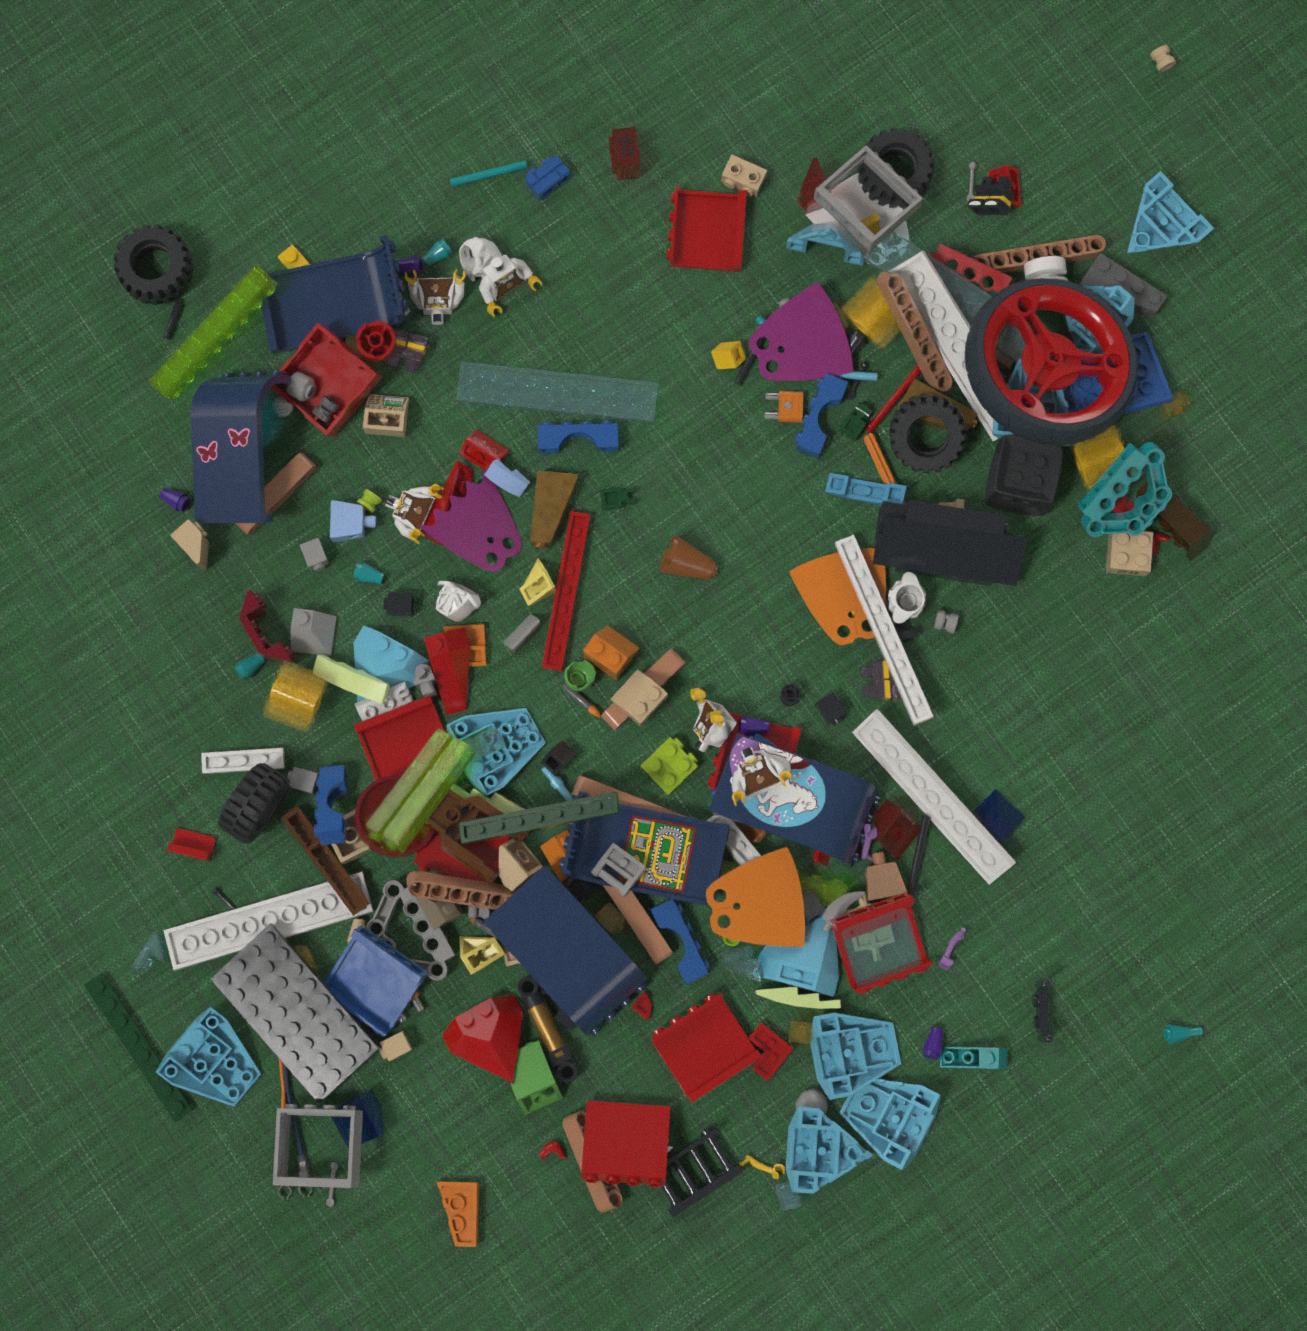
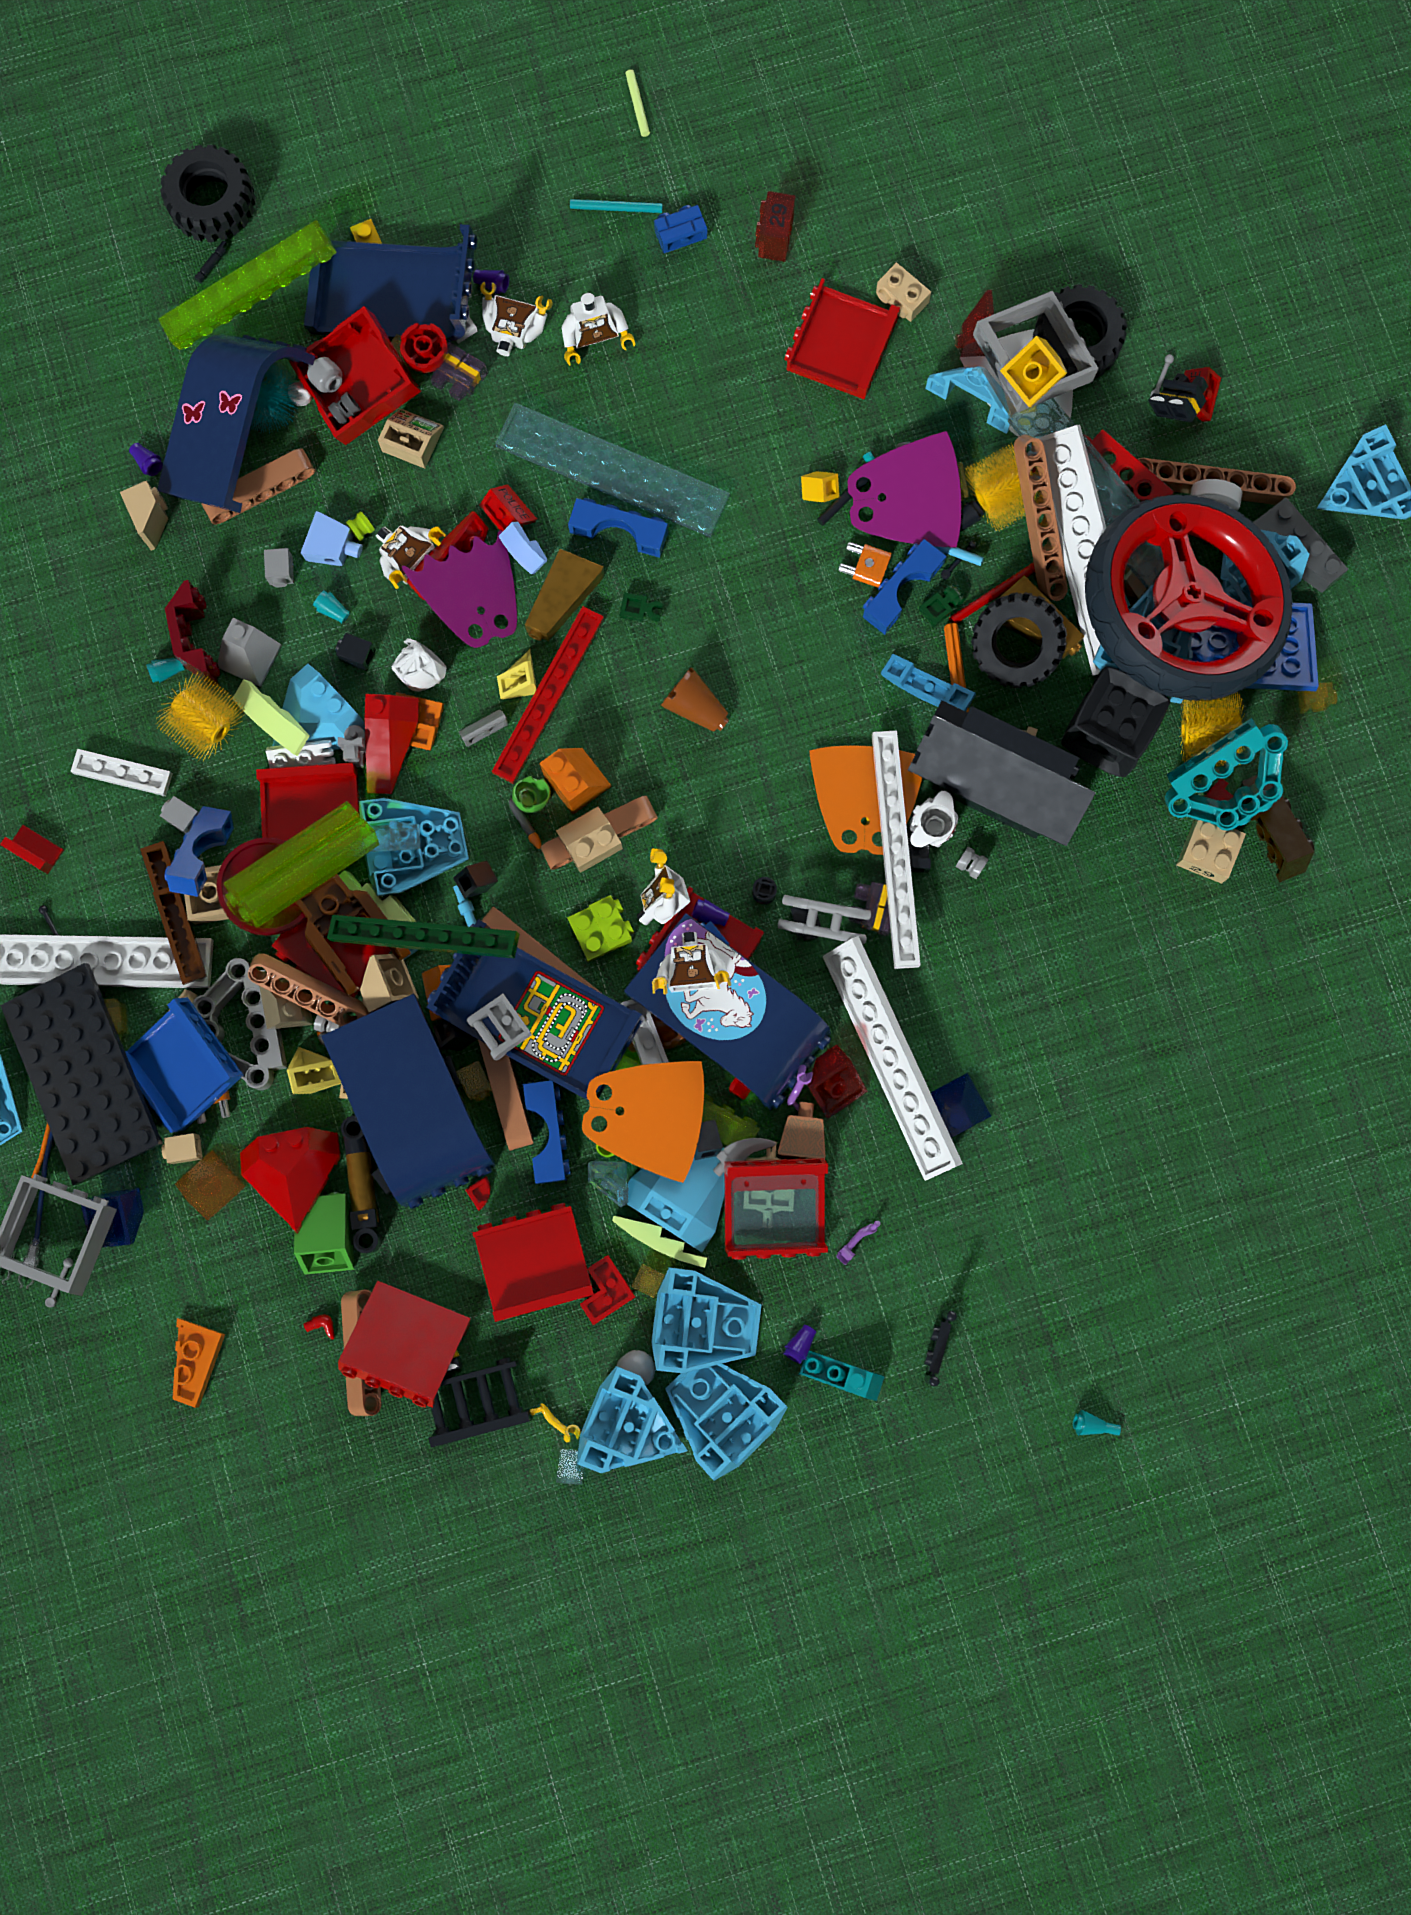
camera: 20 degrees right, 0 degrees up
black tyre [218,763,290,844] -> none
teal cone [423,239,453,267] -> none
white piece [459,237,502,282] -> none
black bar [907,815,930,897] -> none
red animal [1152,532,1171,554] -> none
none -> clear orange slope [175,1150,246,1221]
none -> yellowish green bar [625,70,650,137]
none -> light grey piece [778,895,871,944]
none -> yellow slope [1000,336,1067,408]

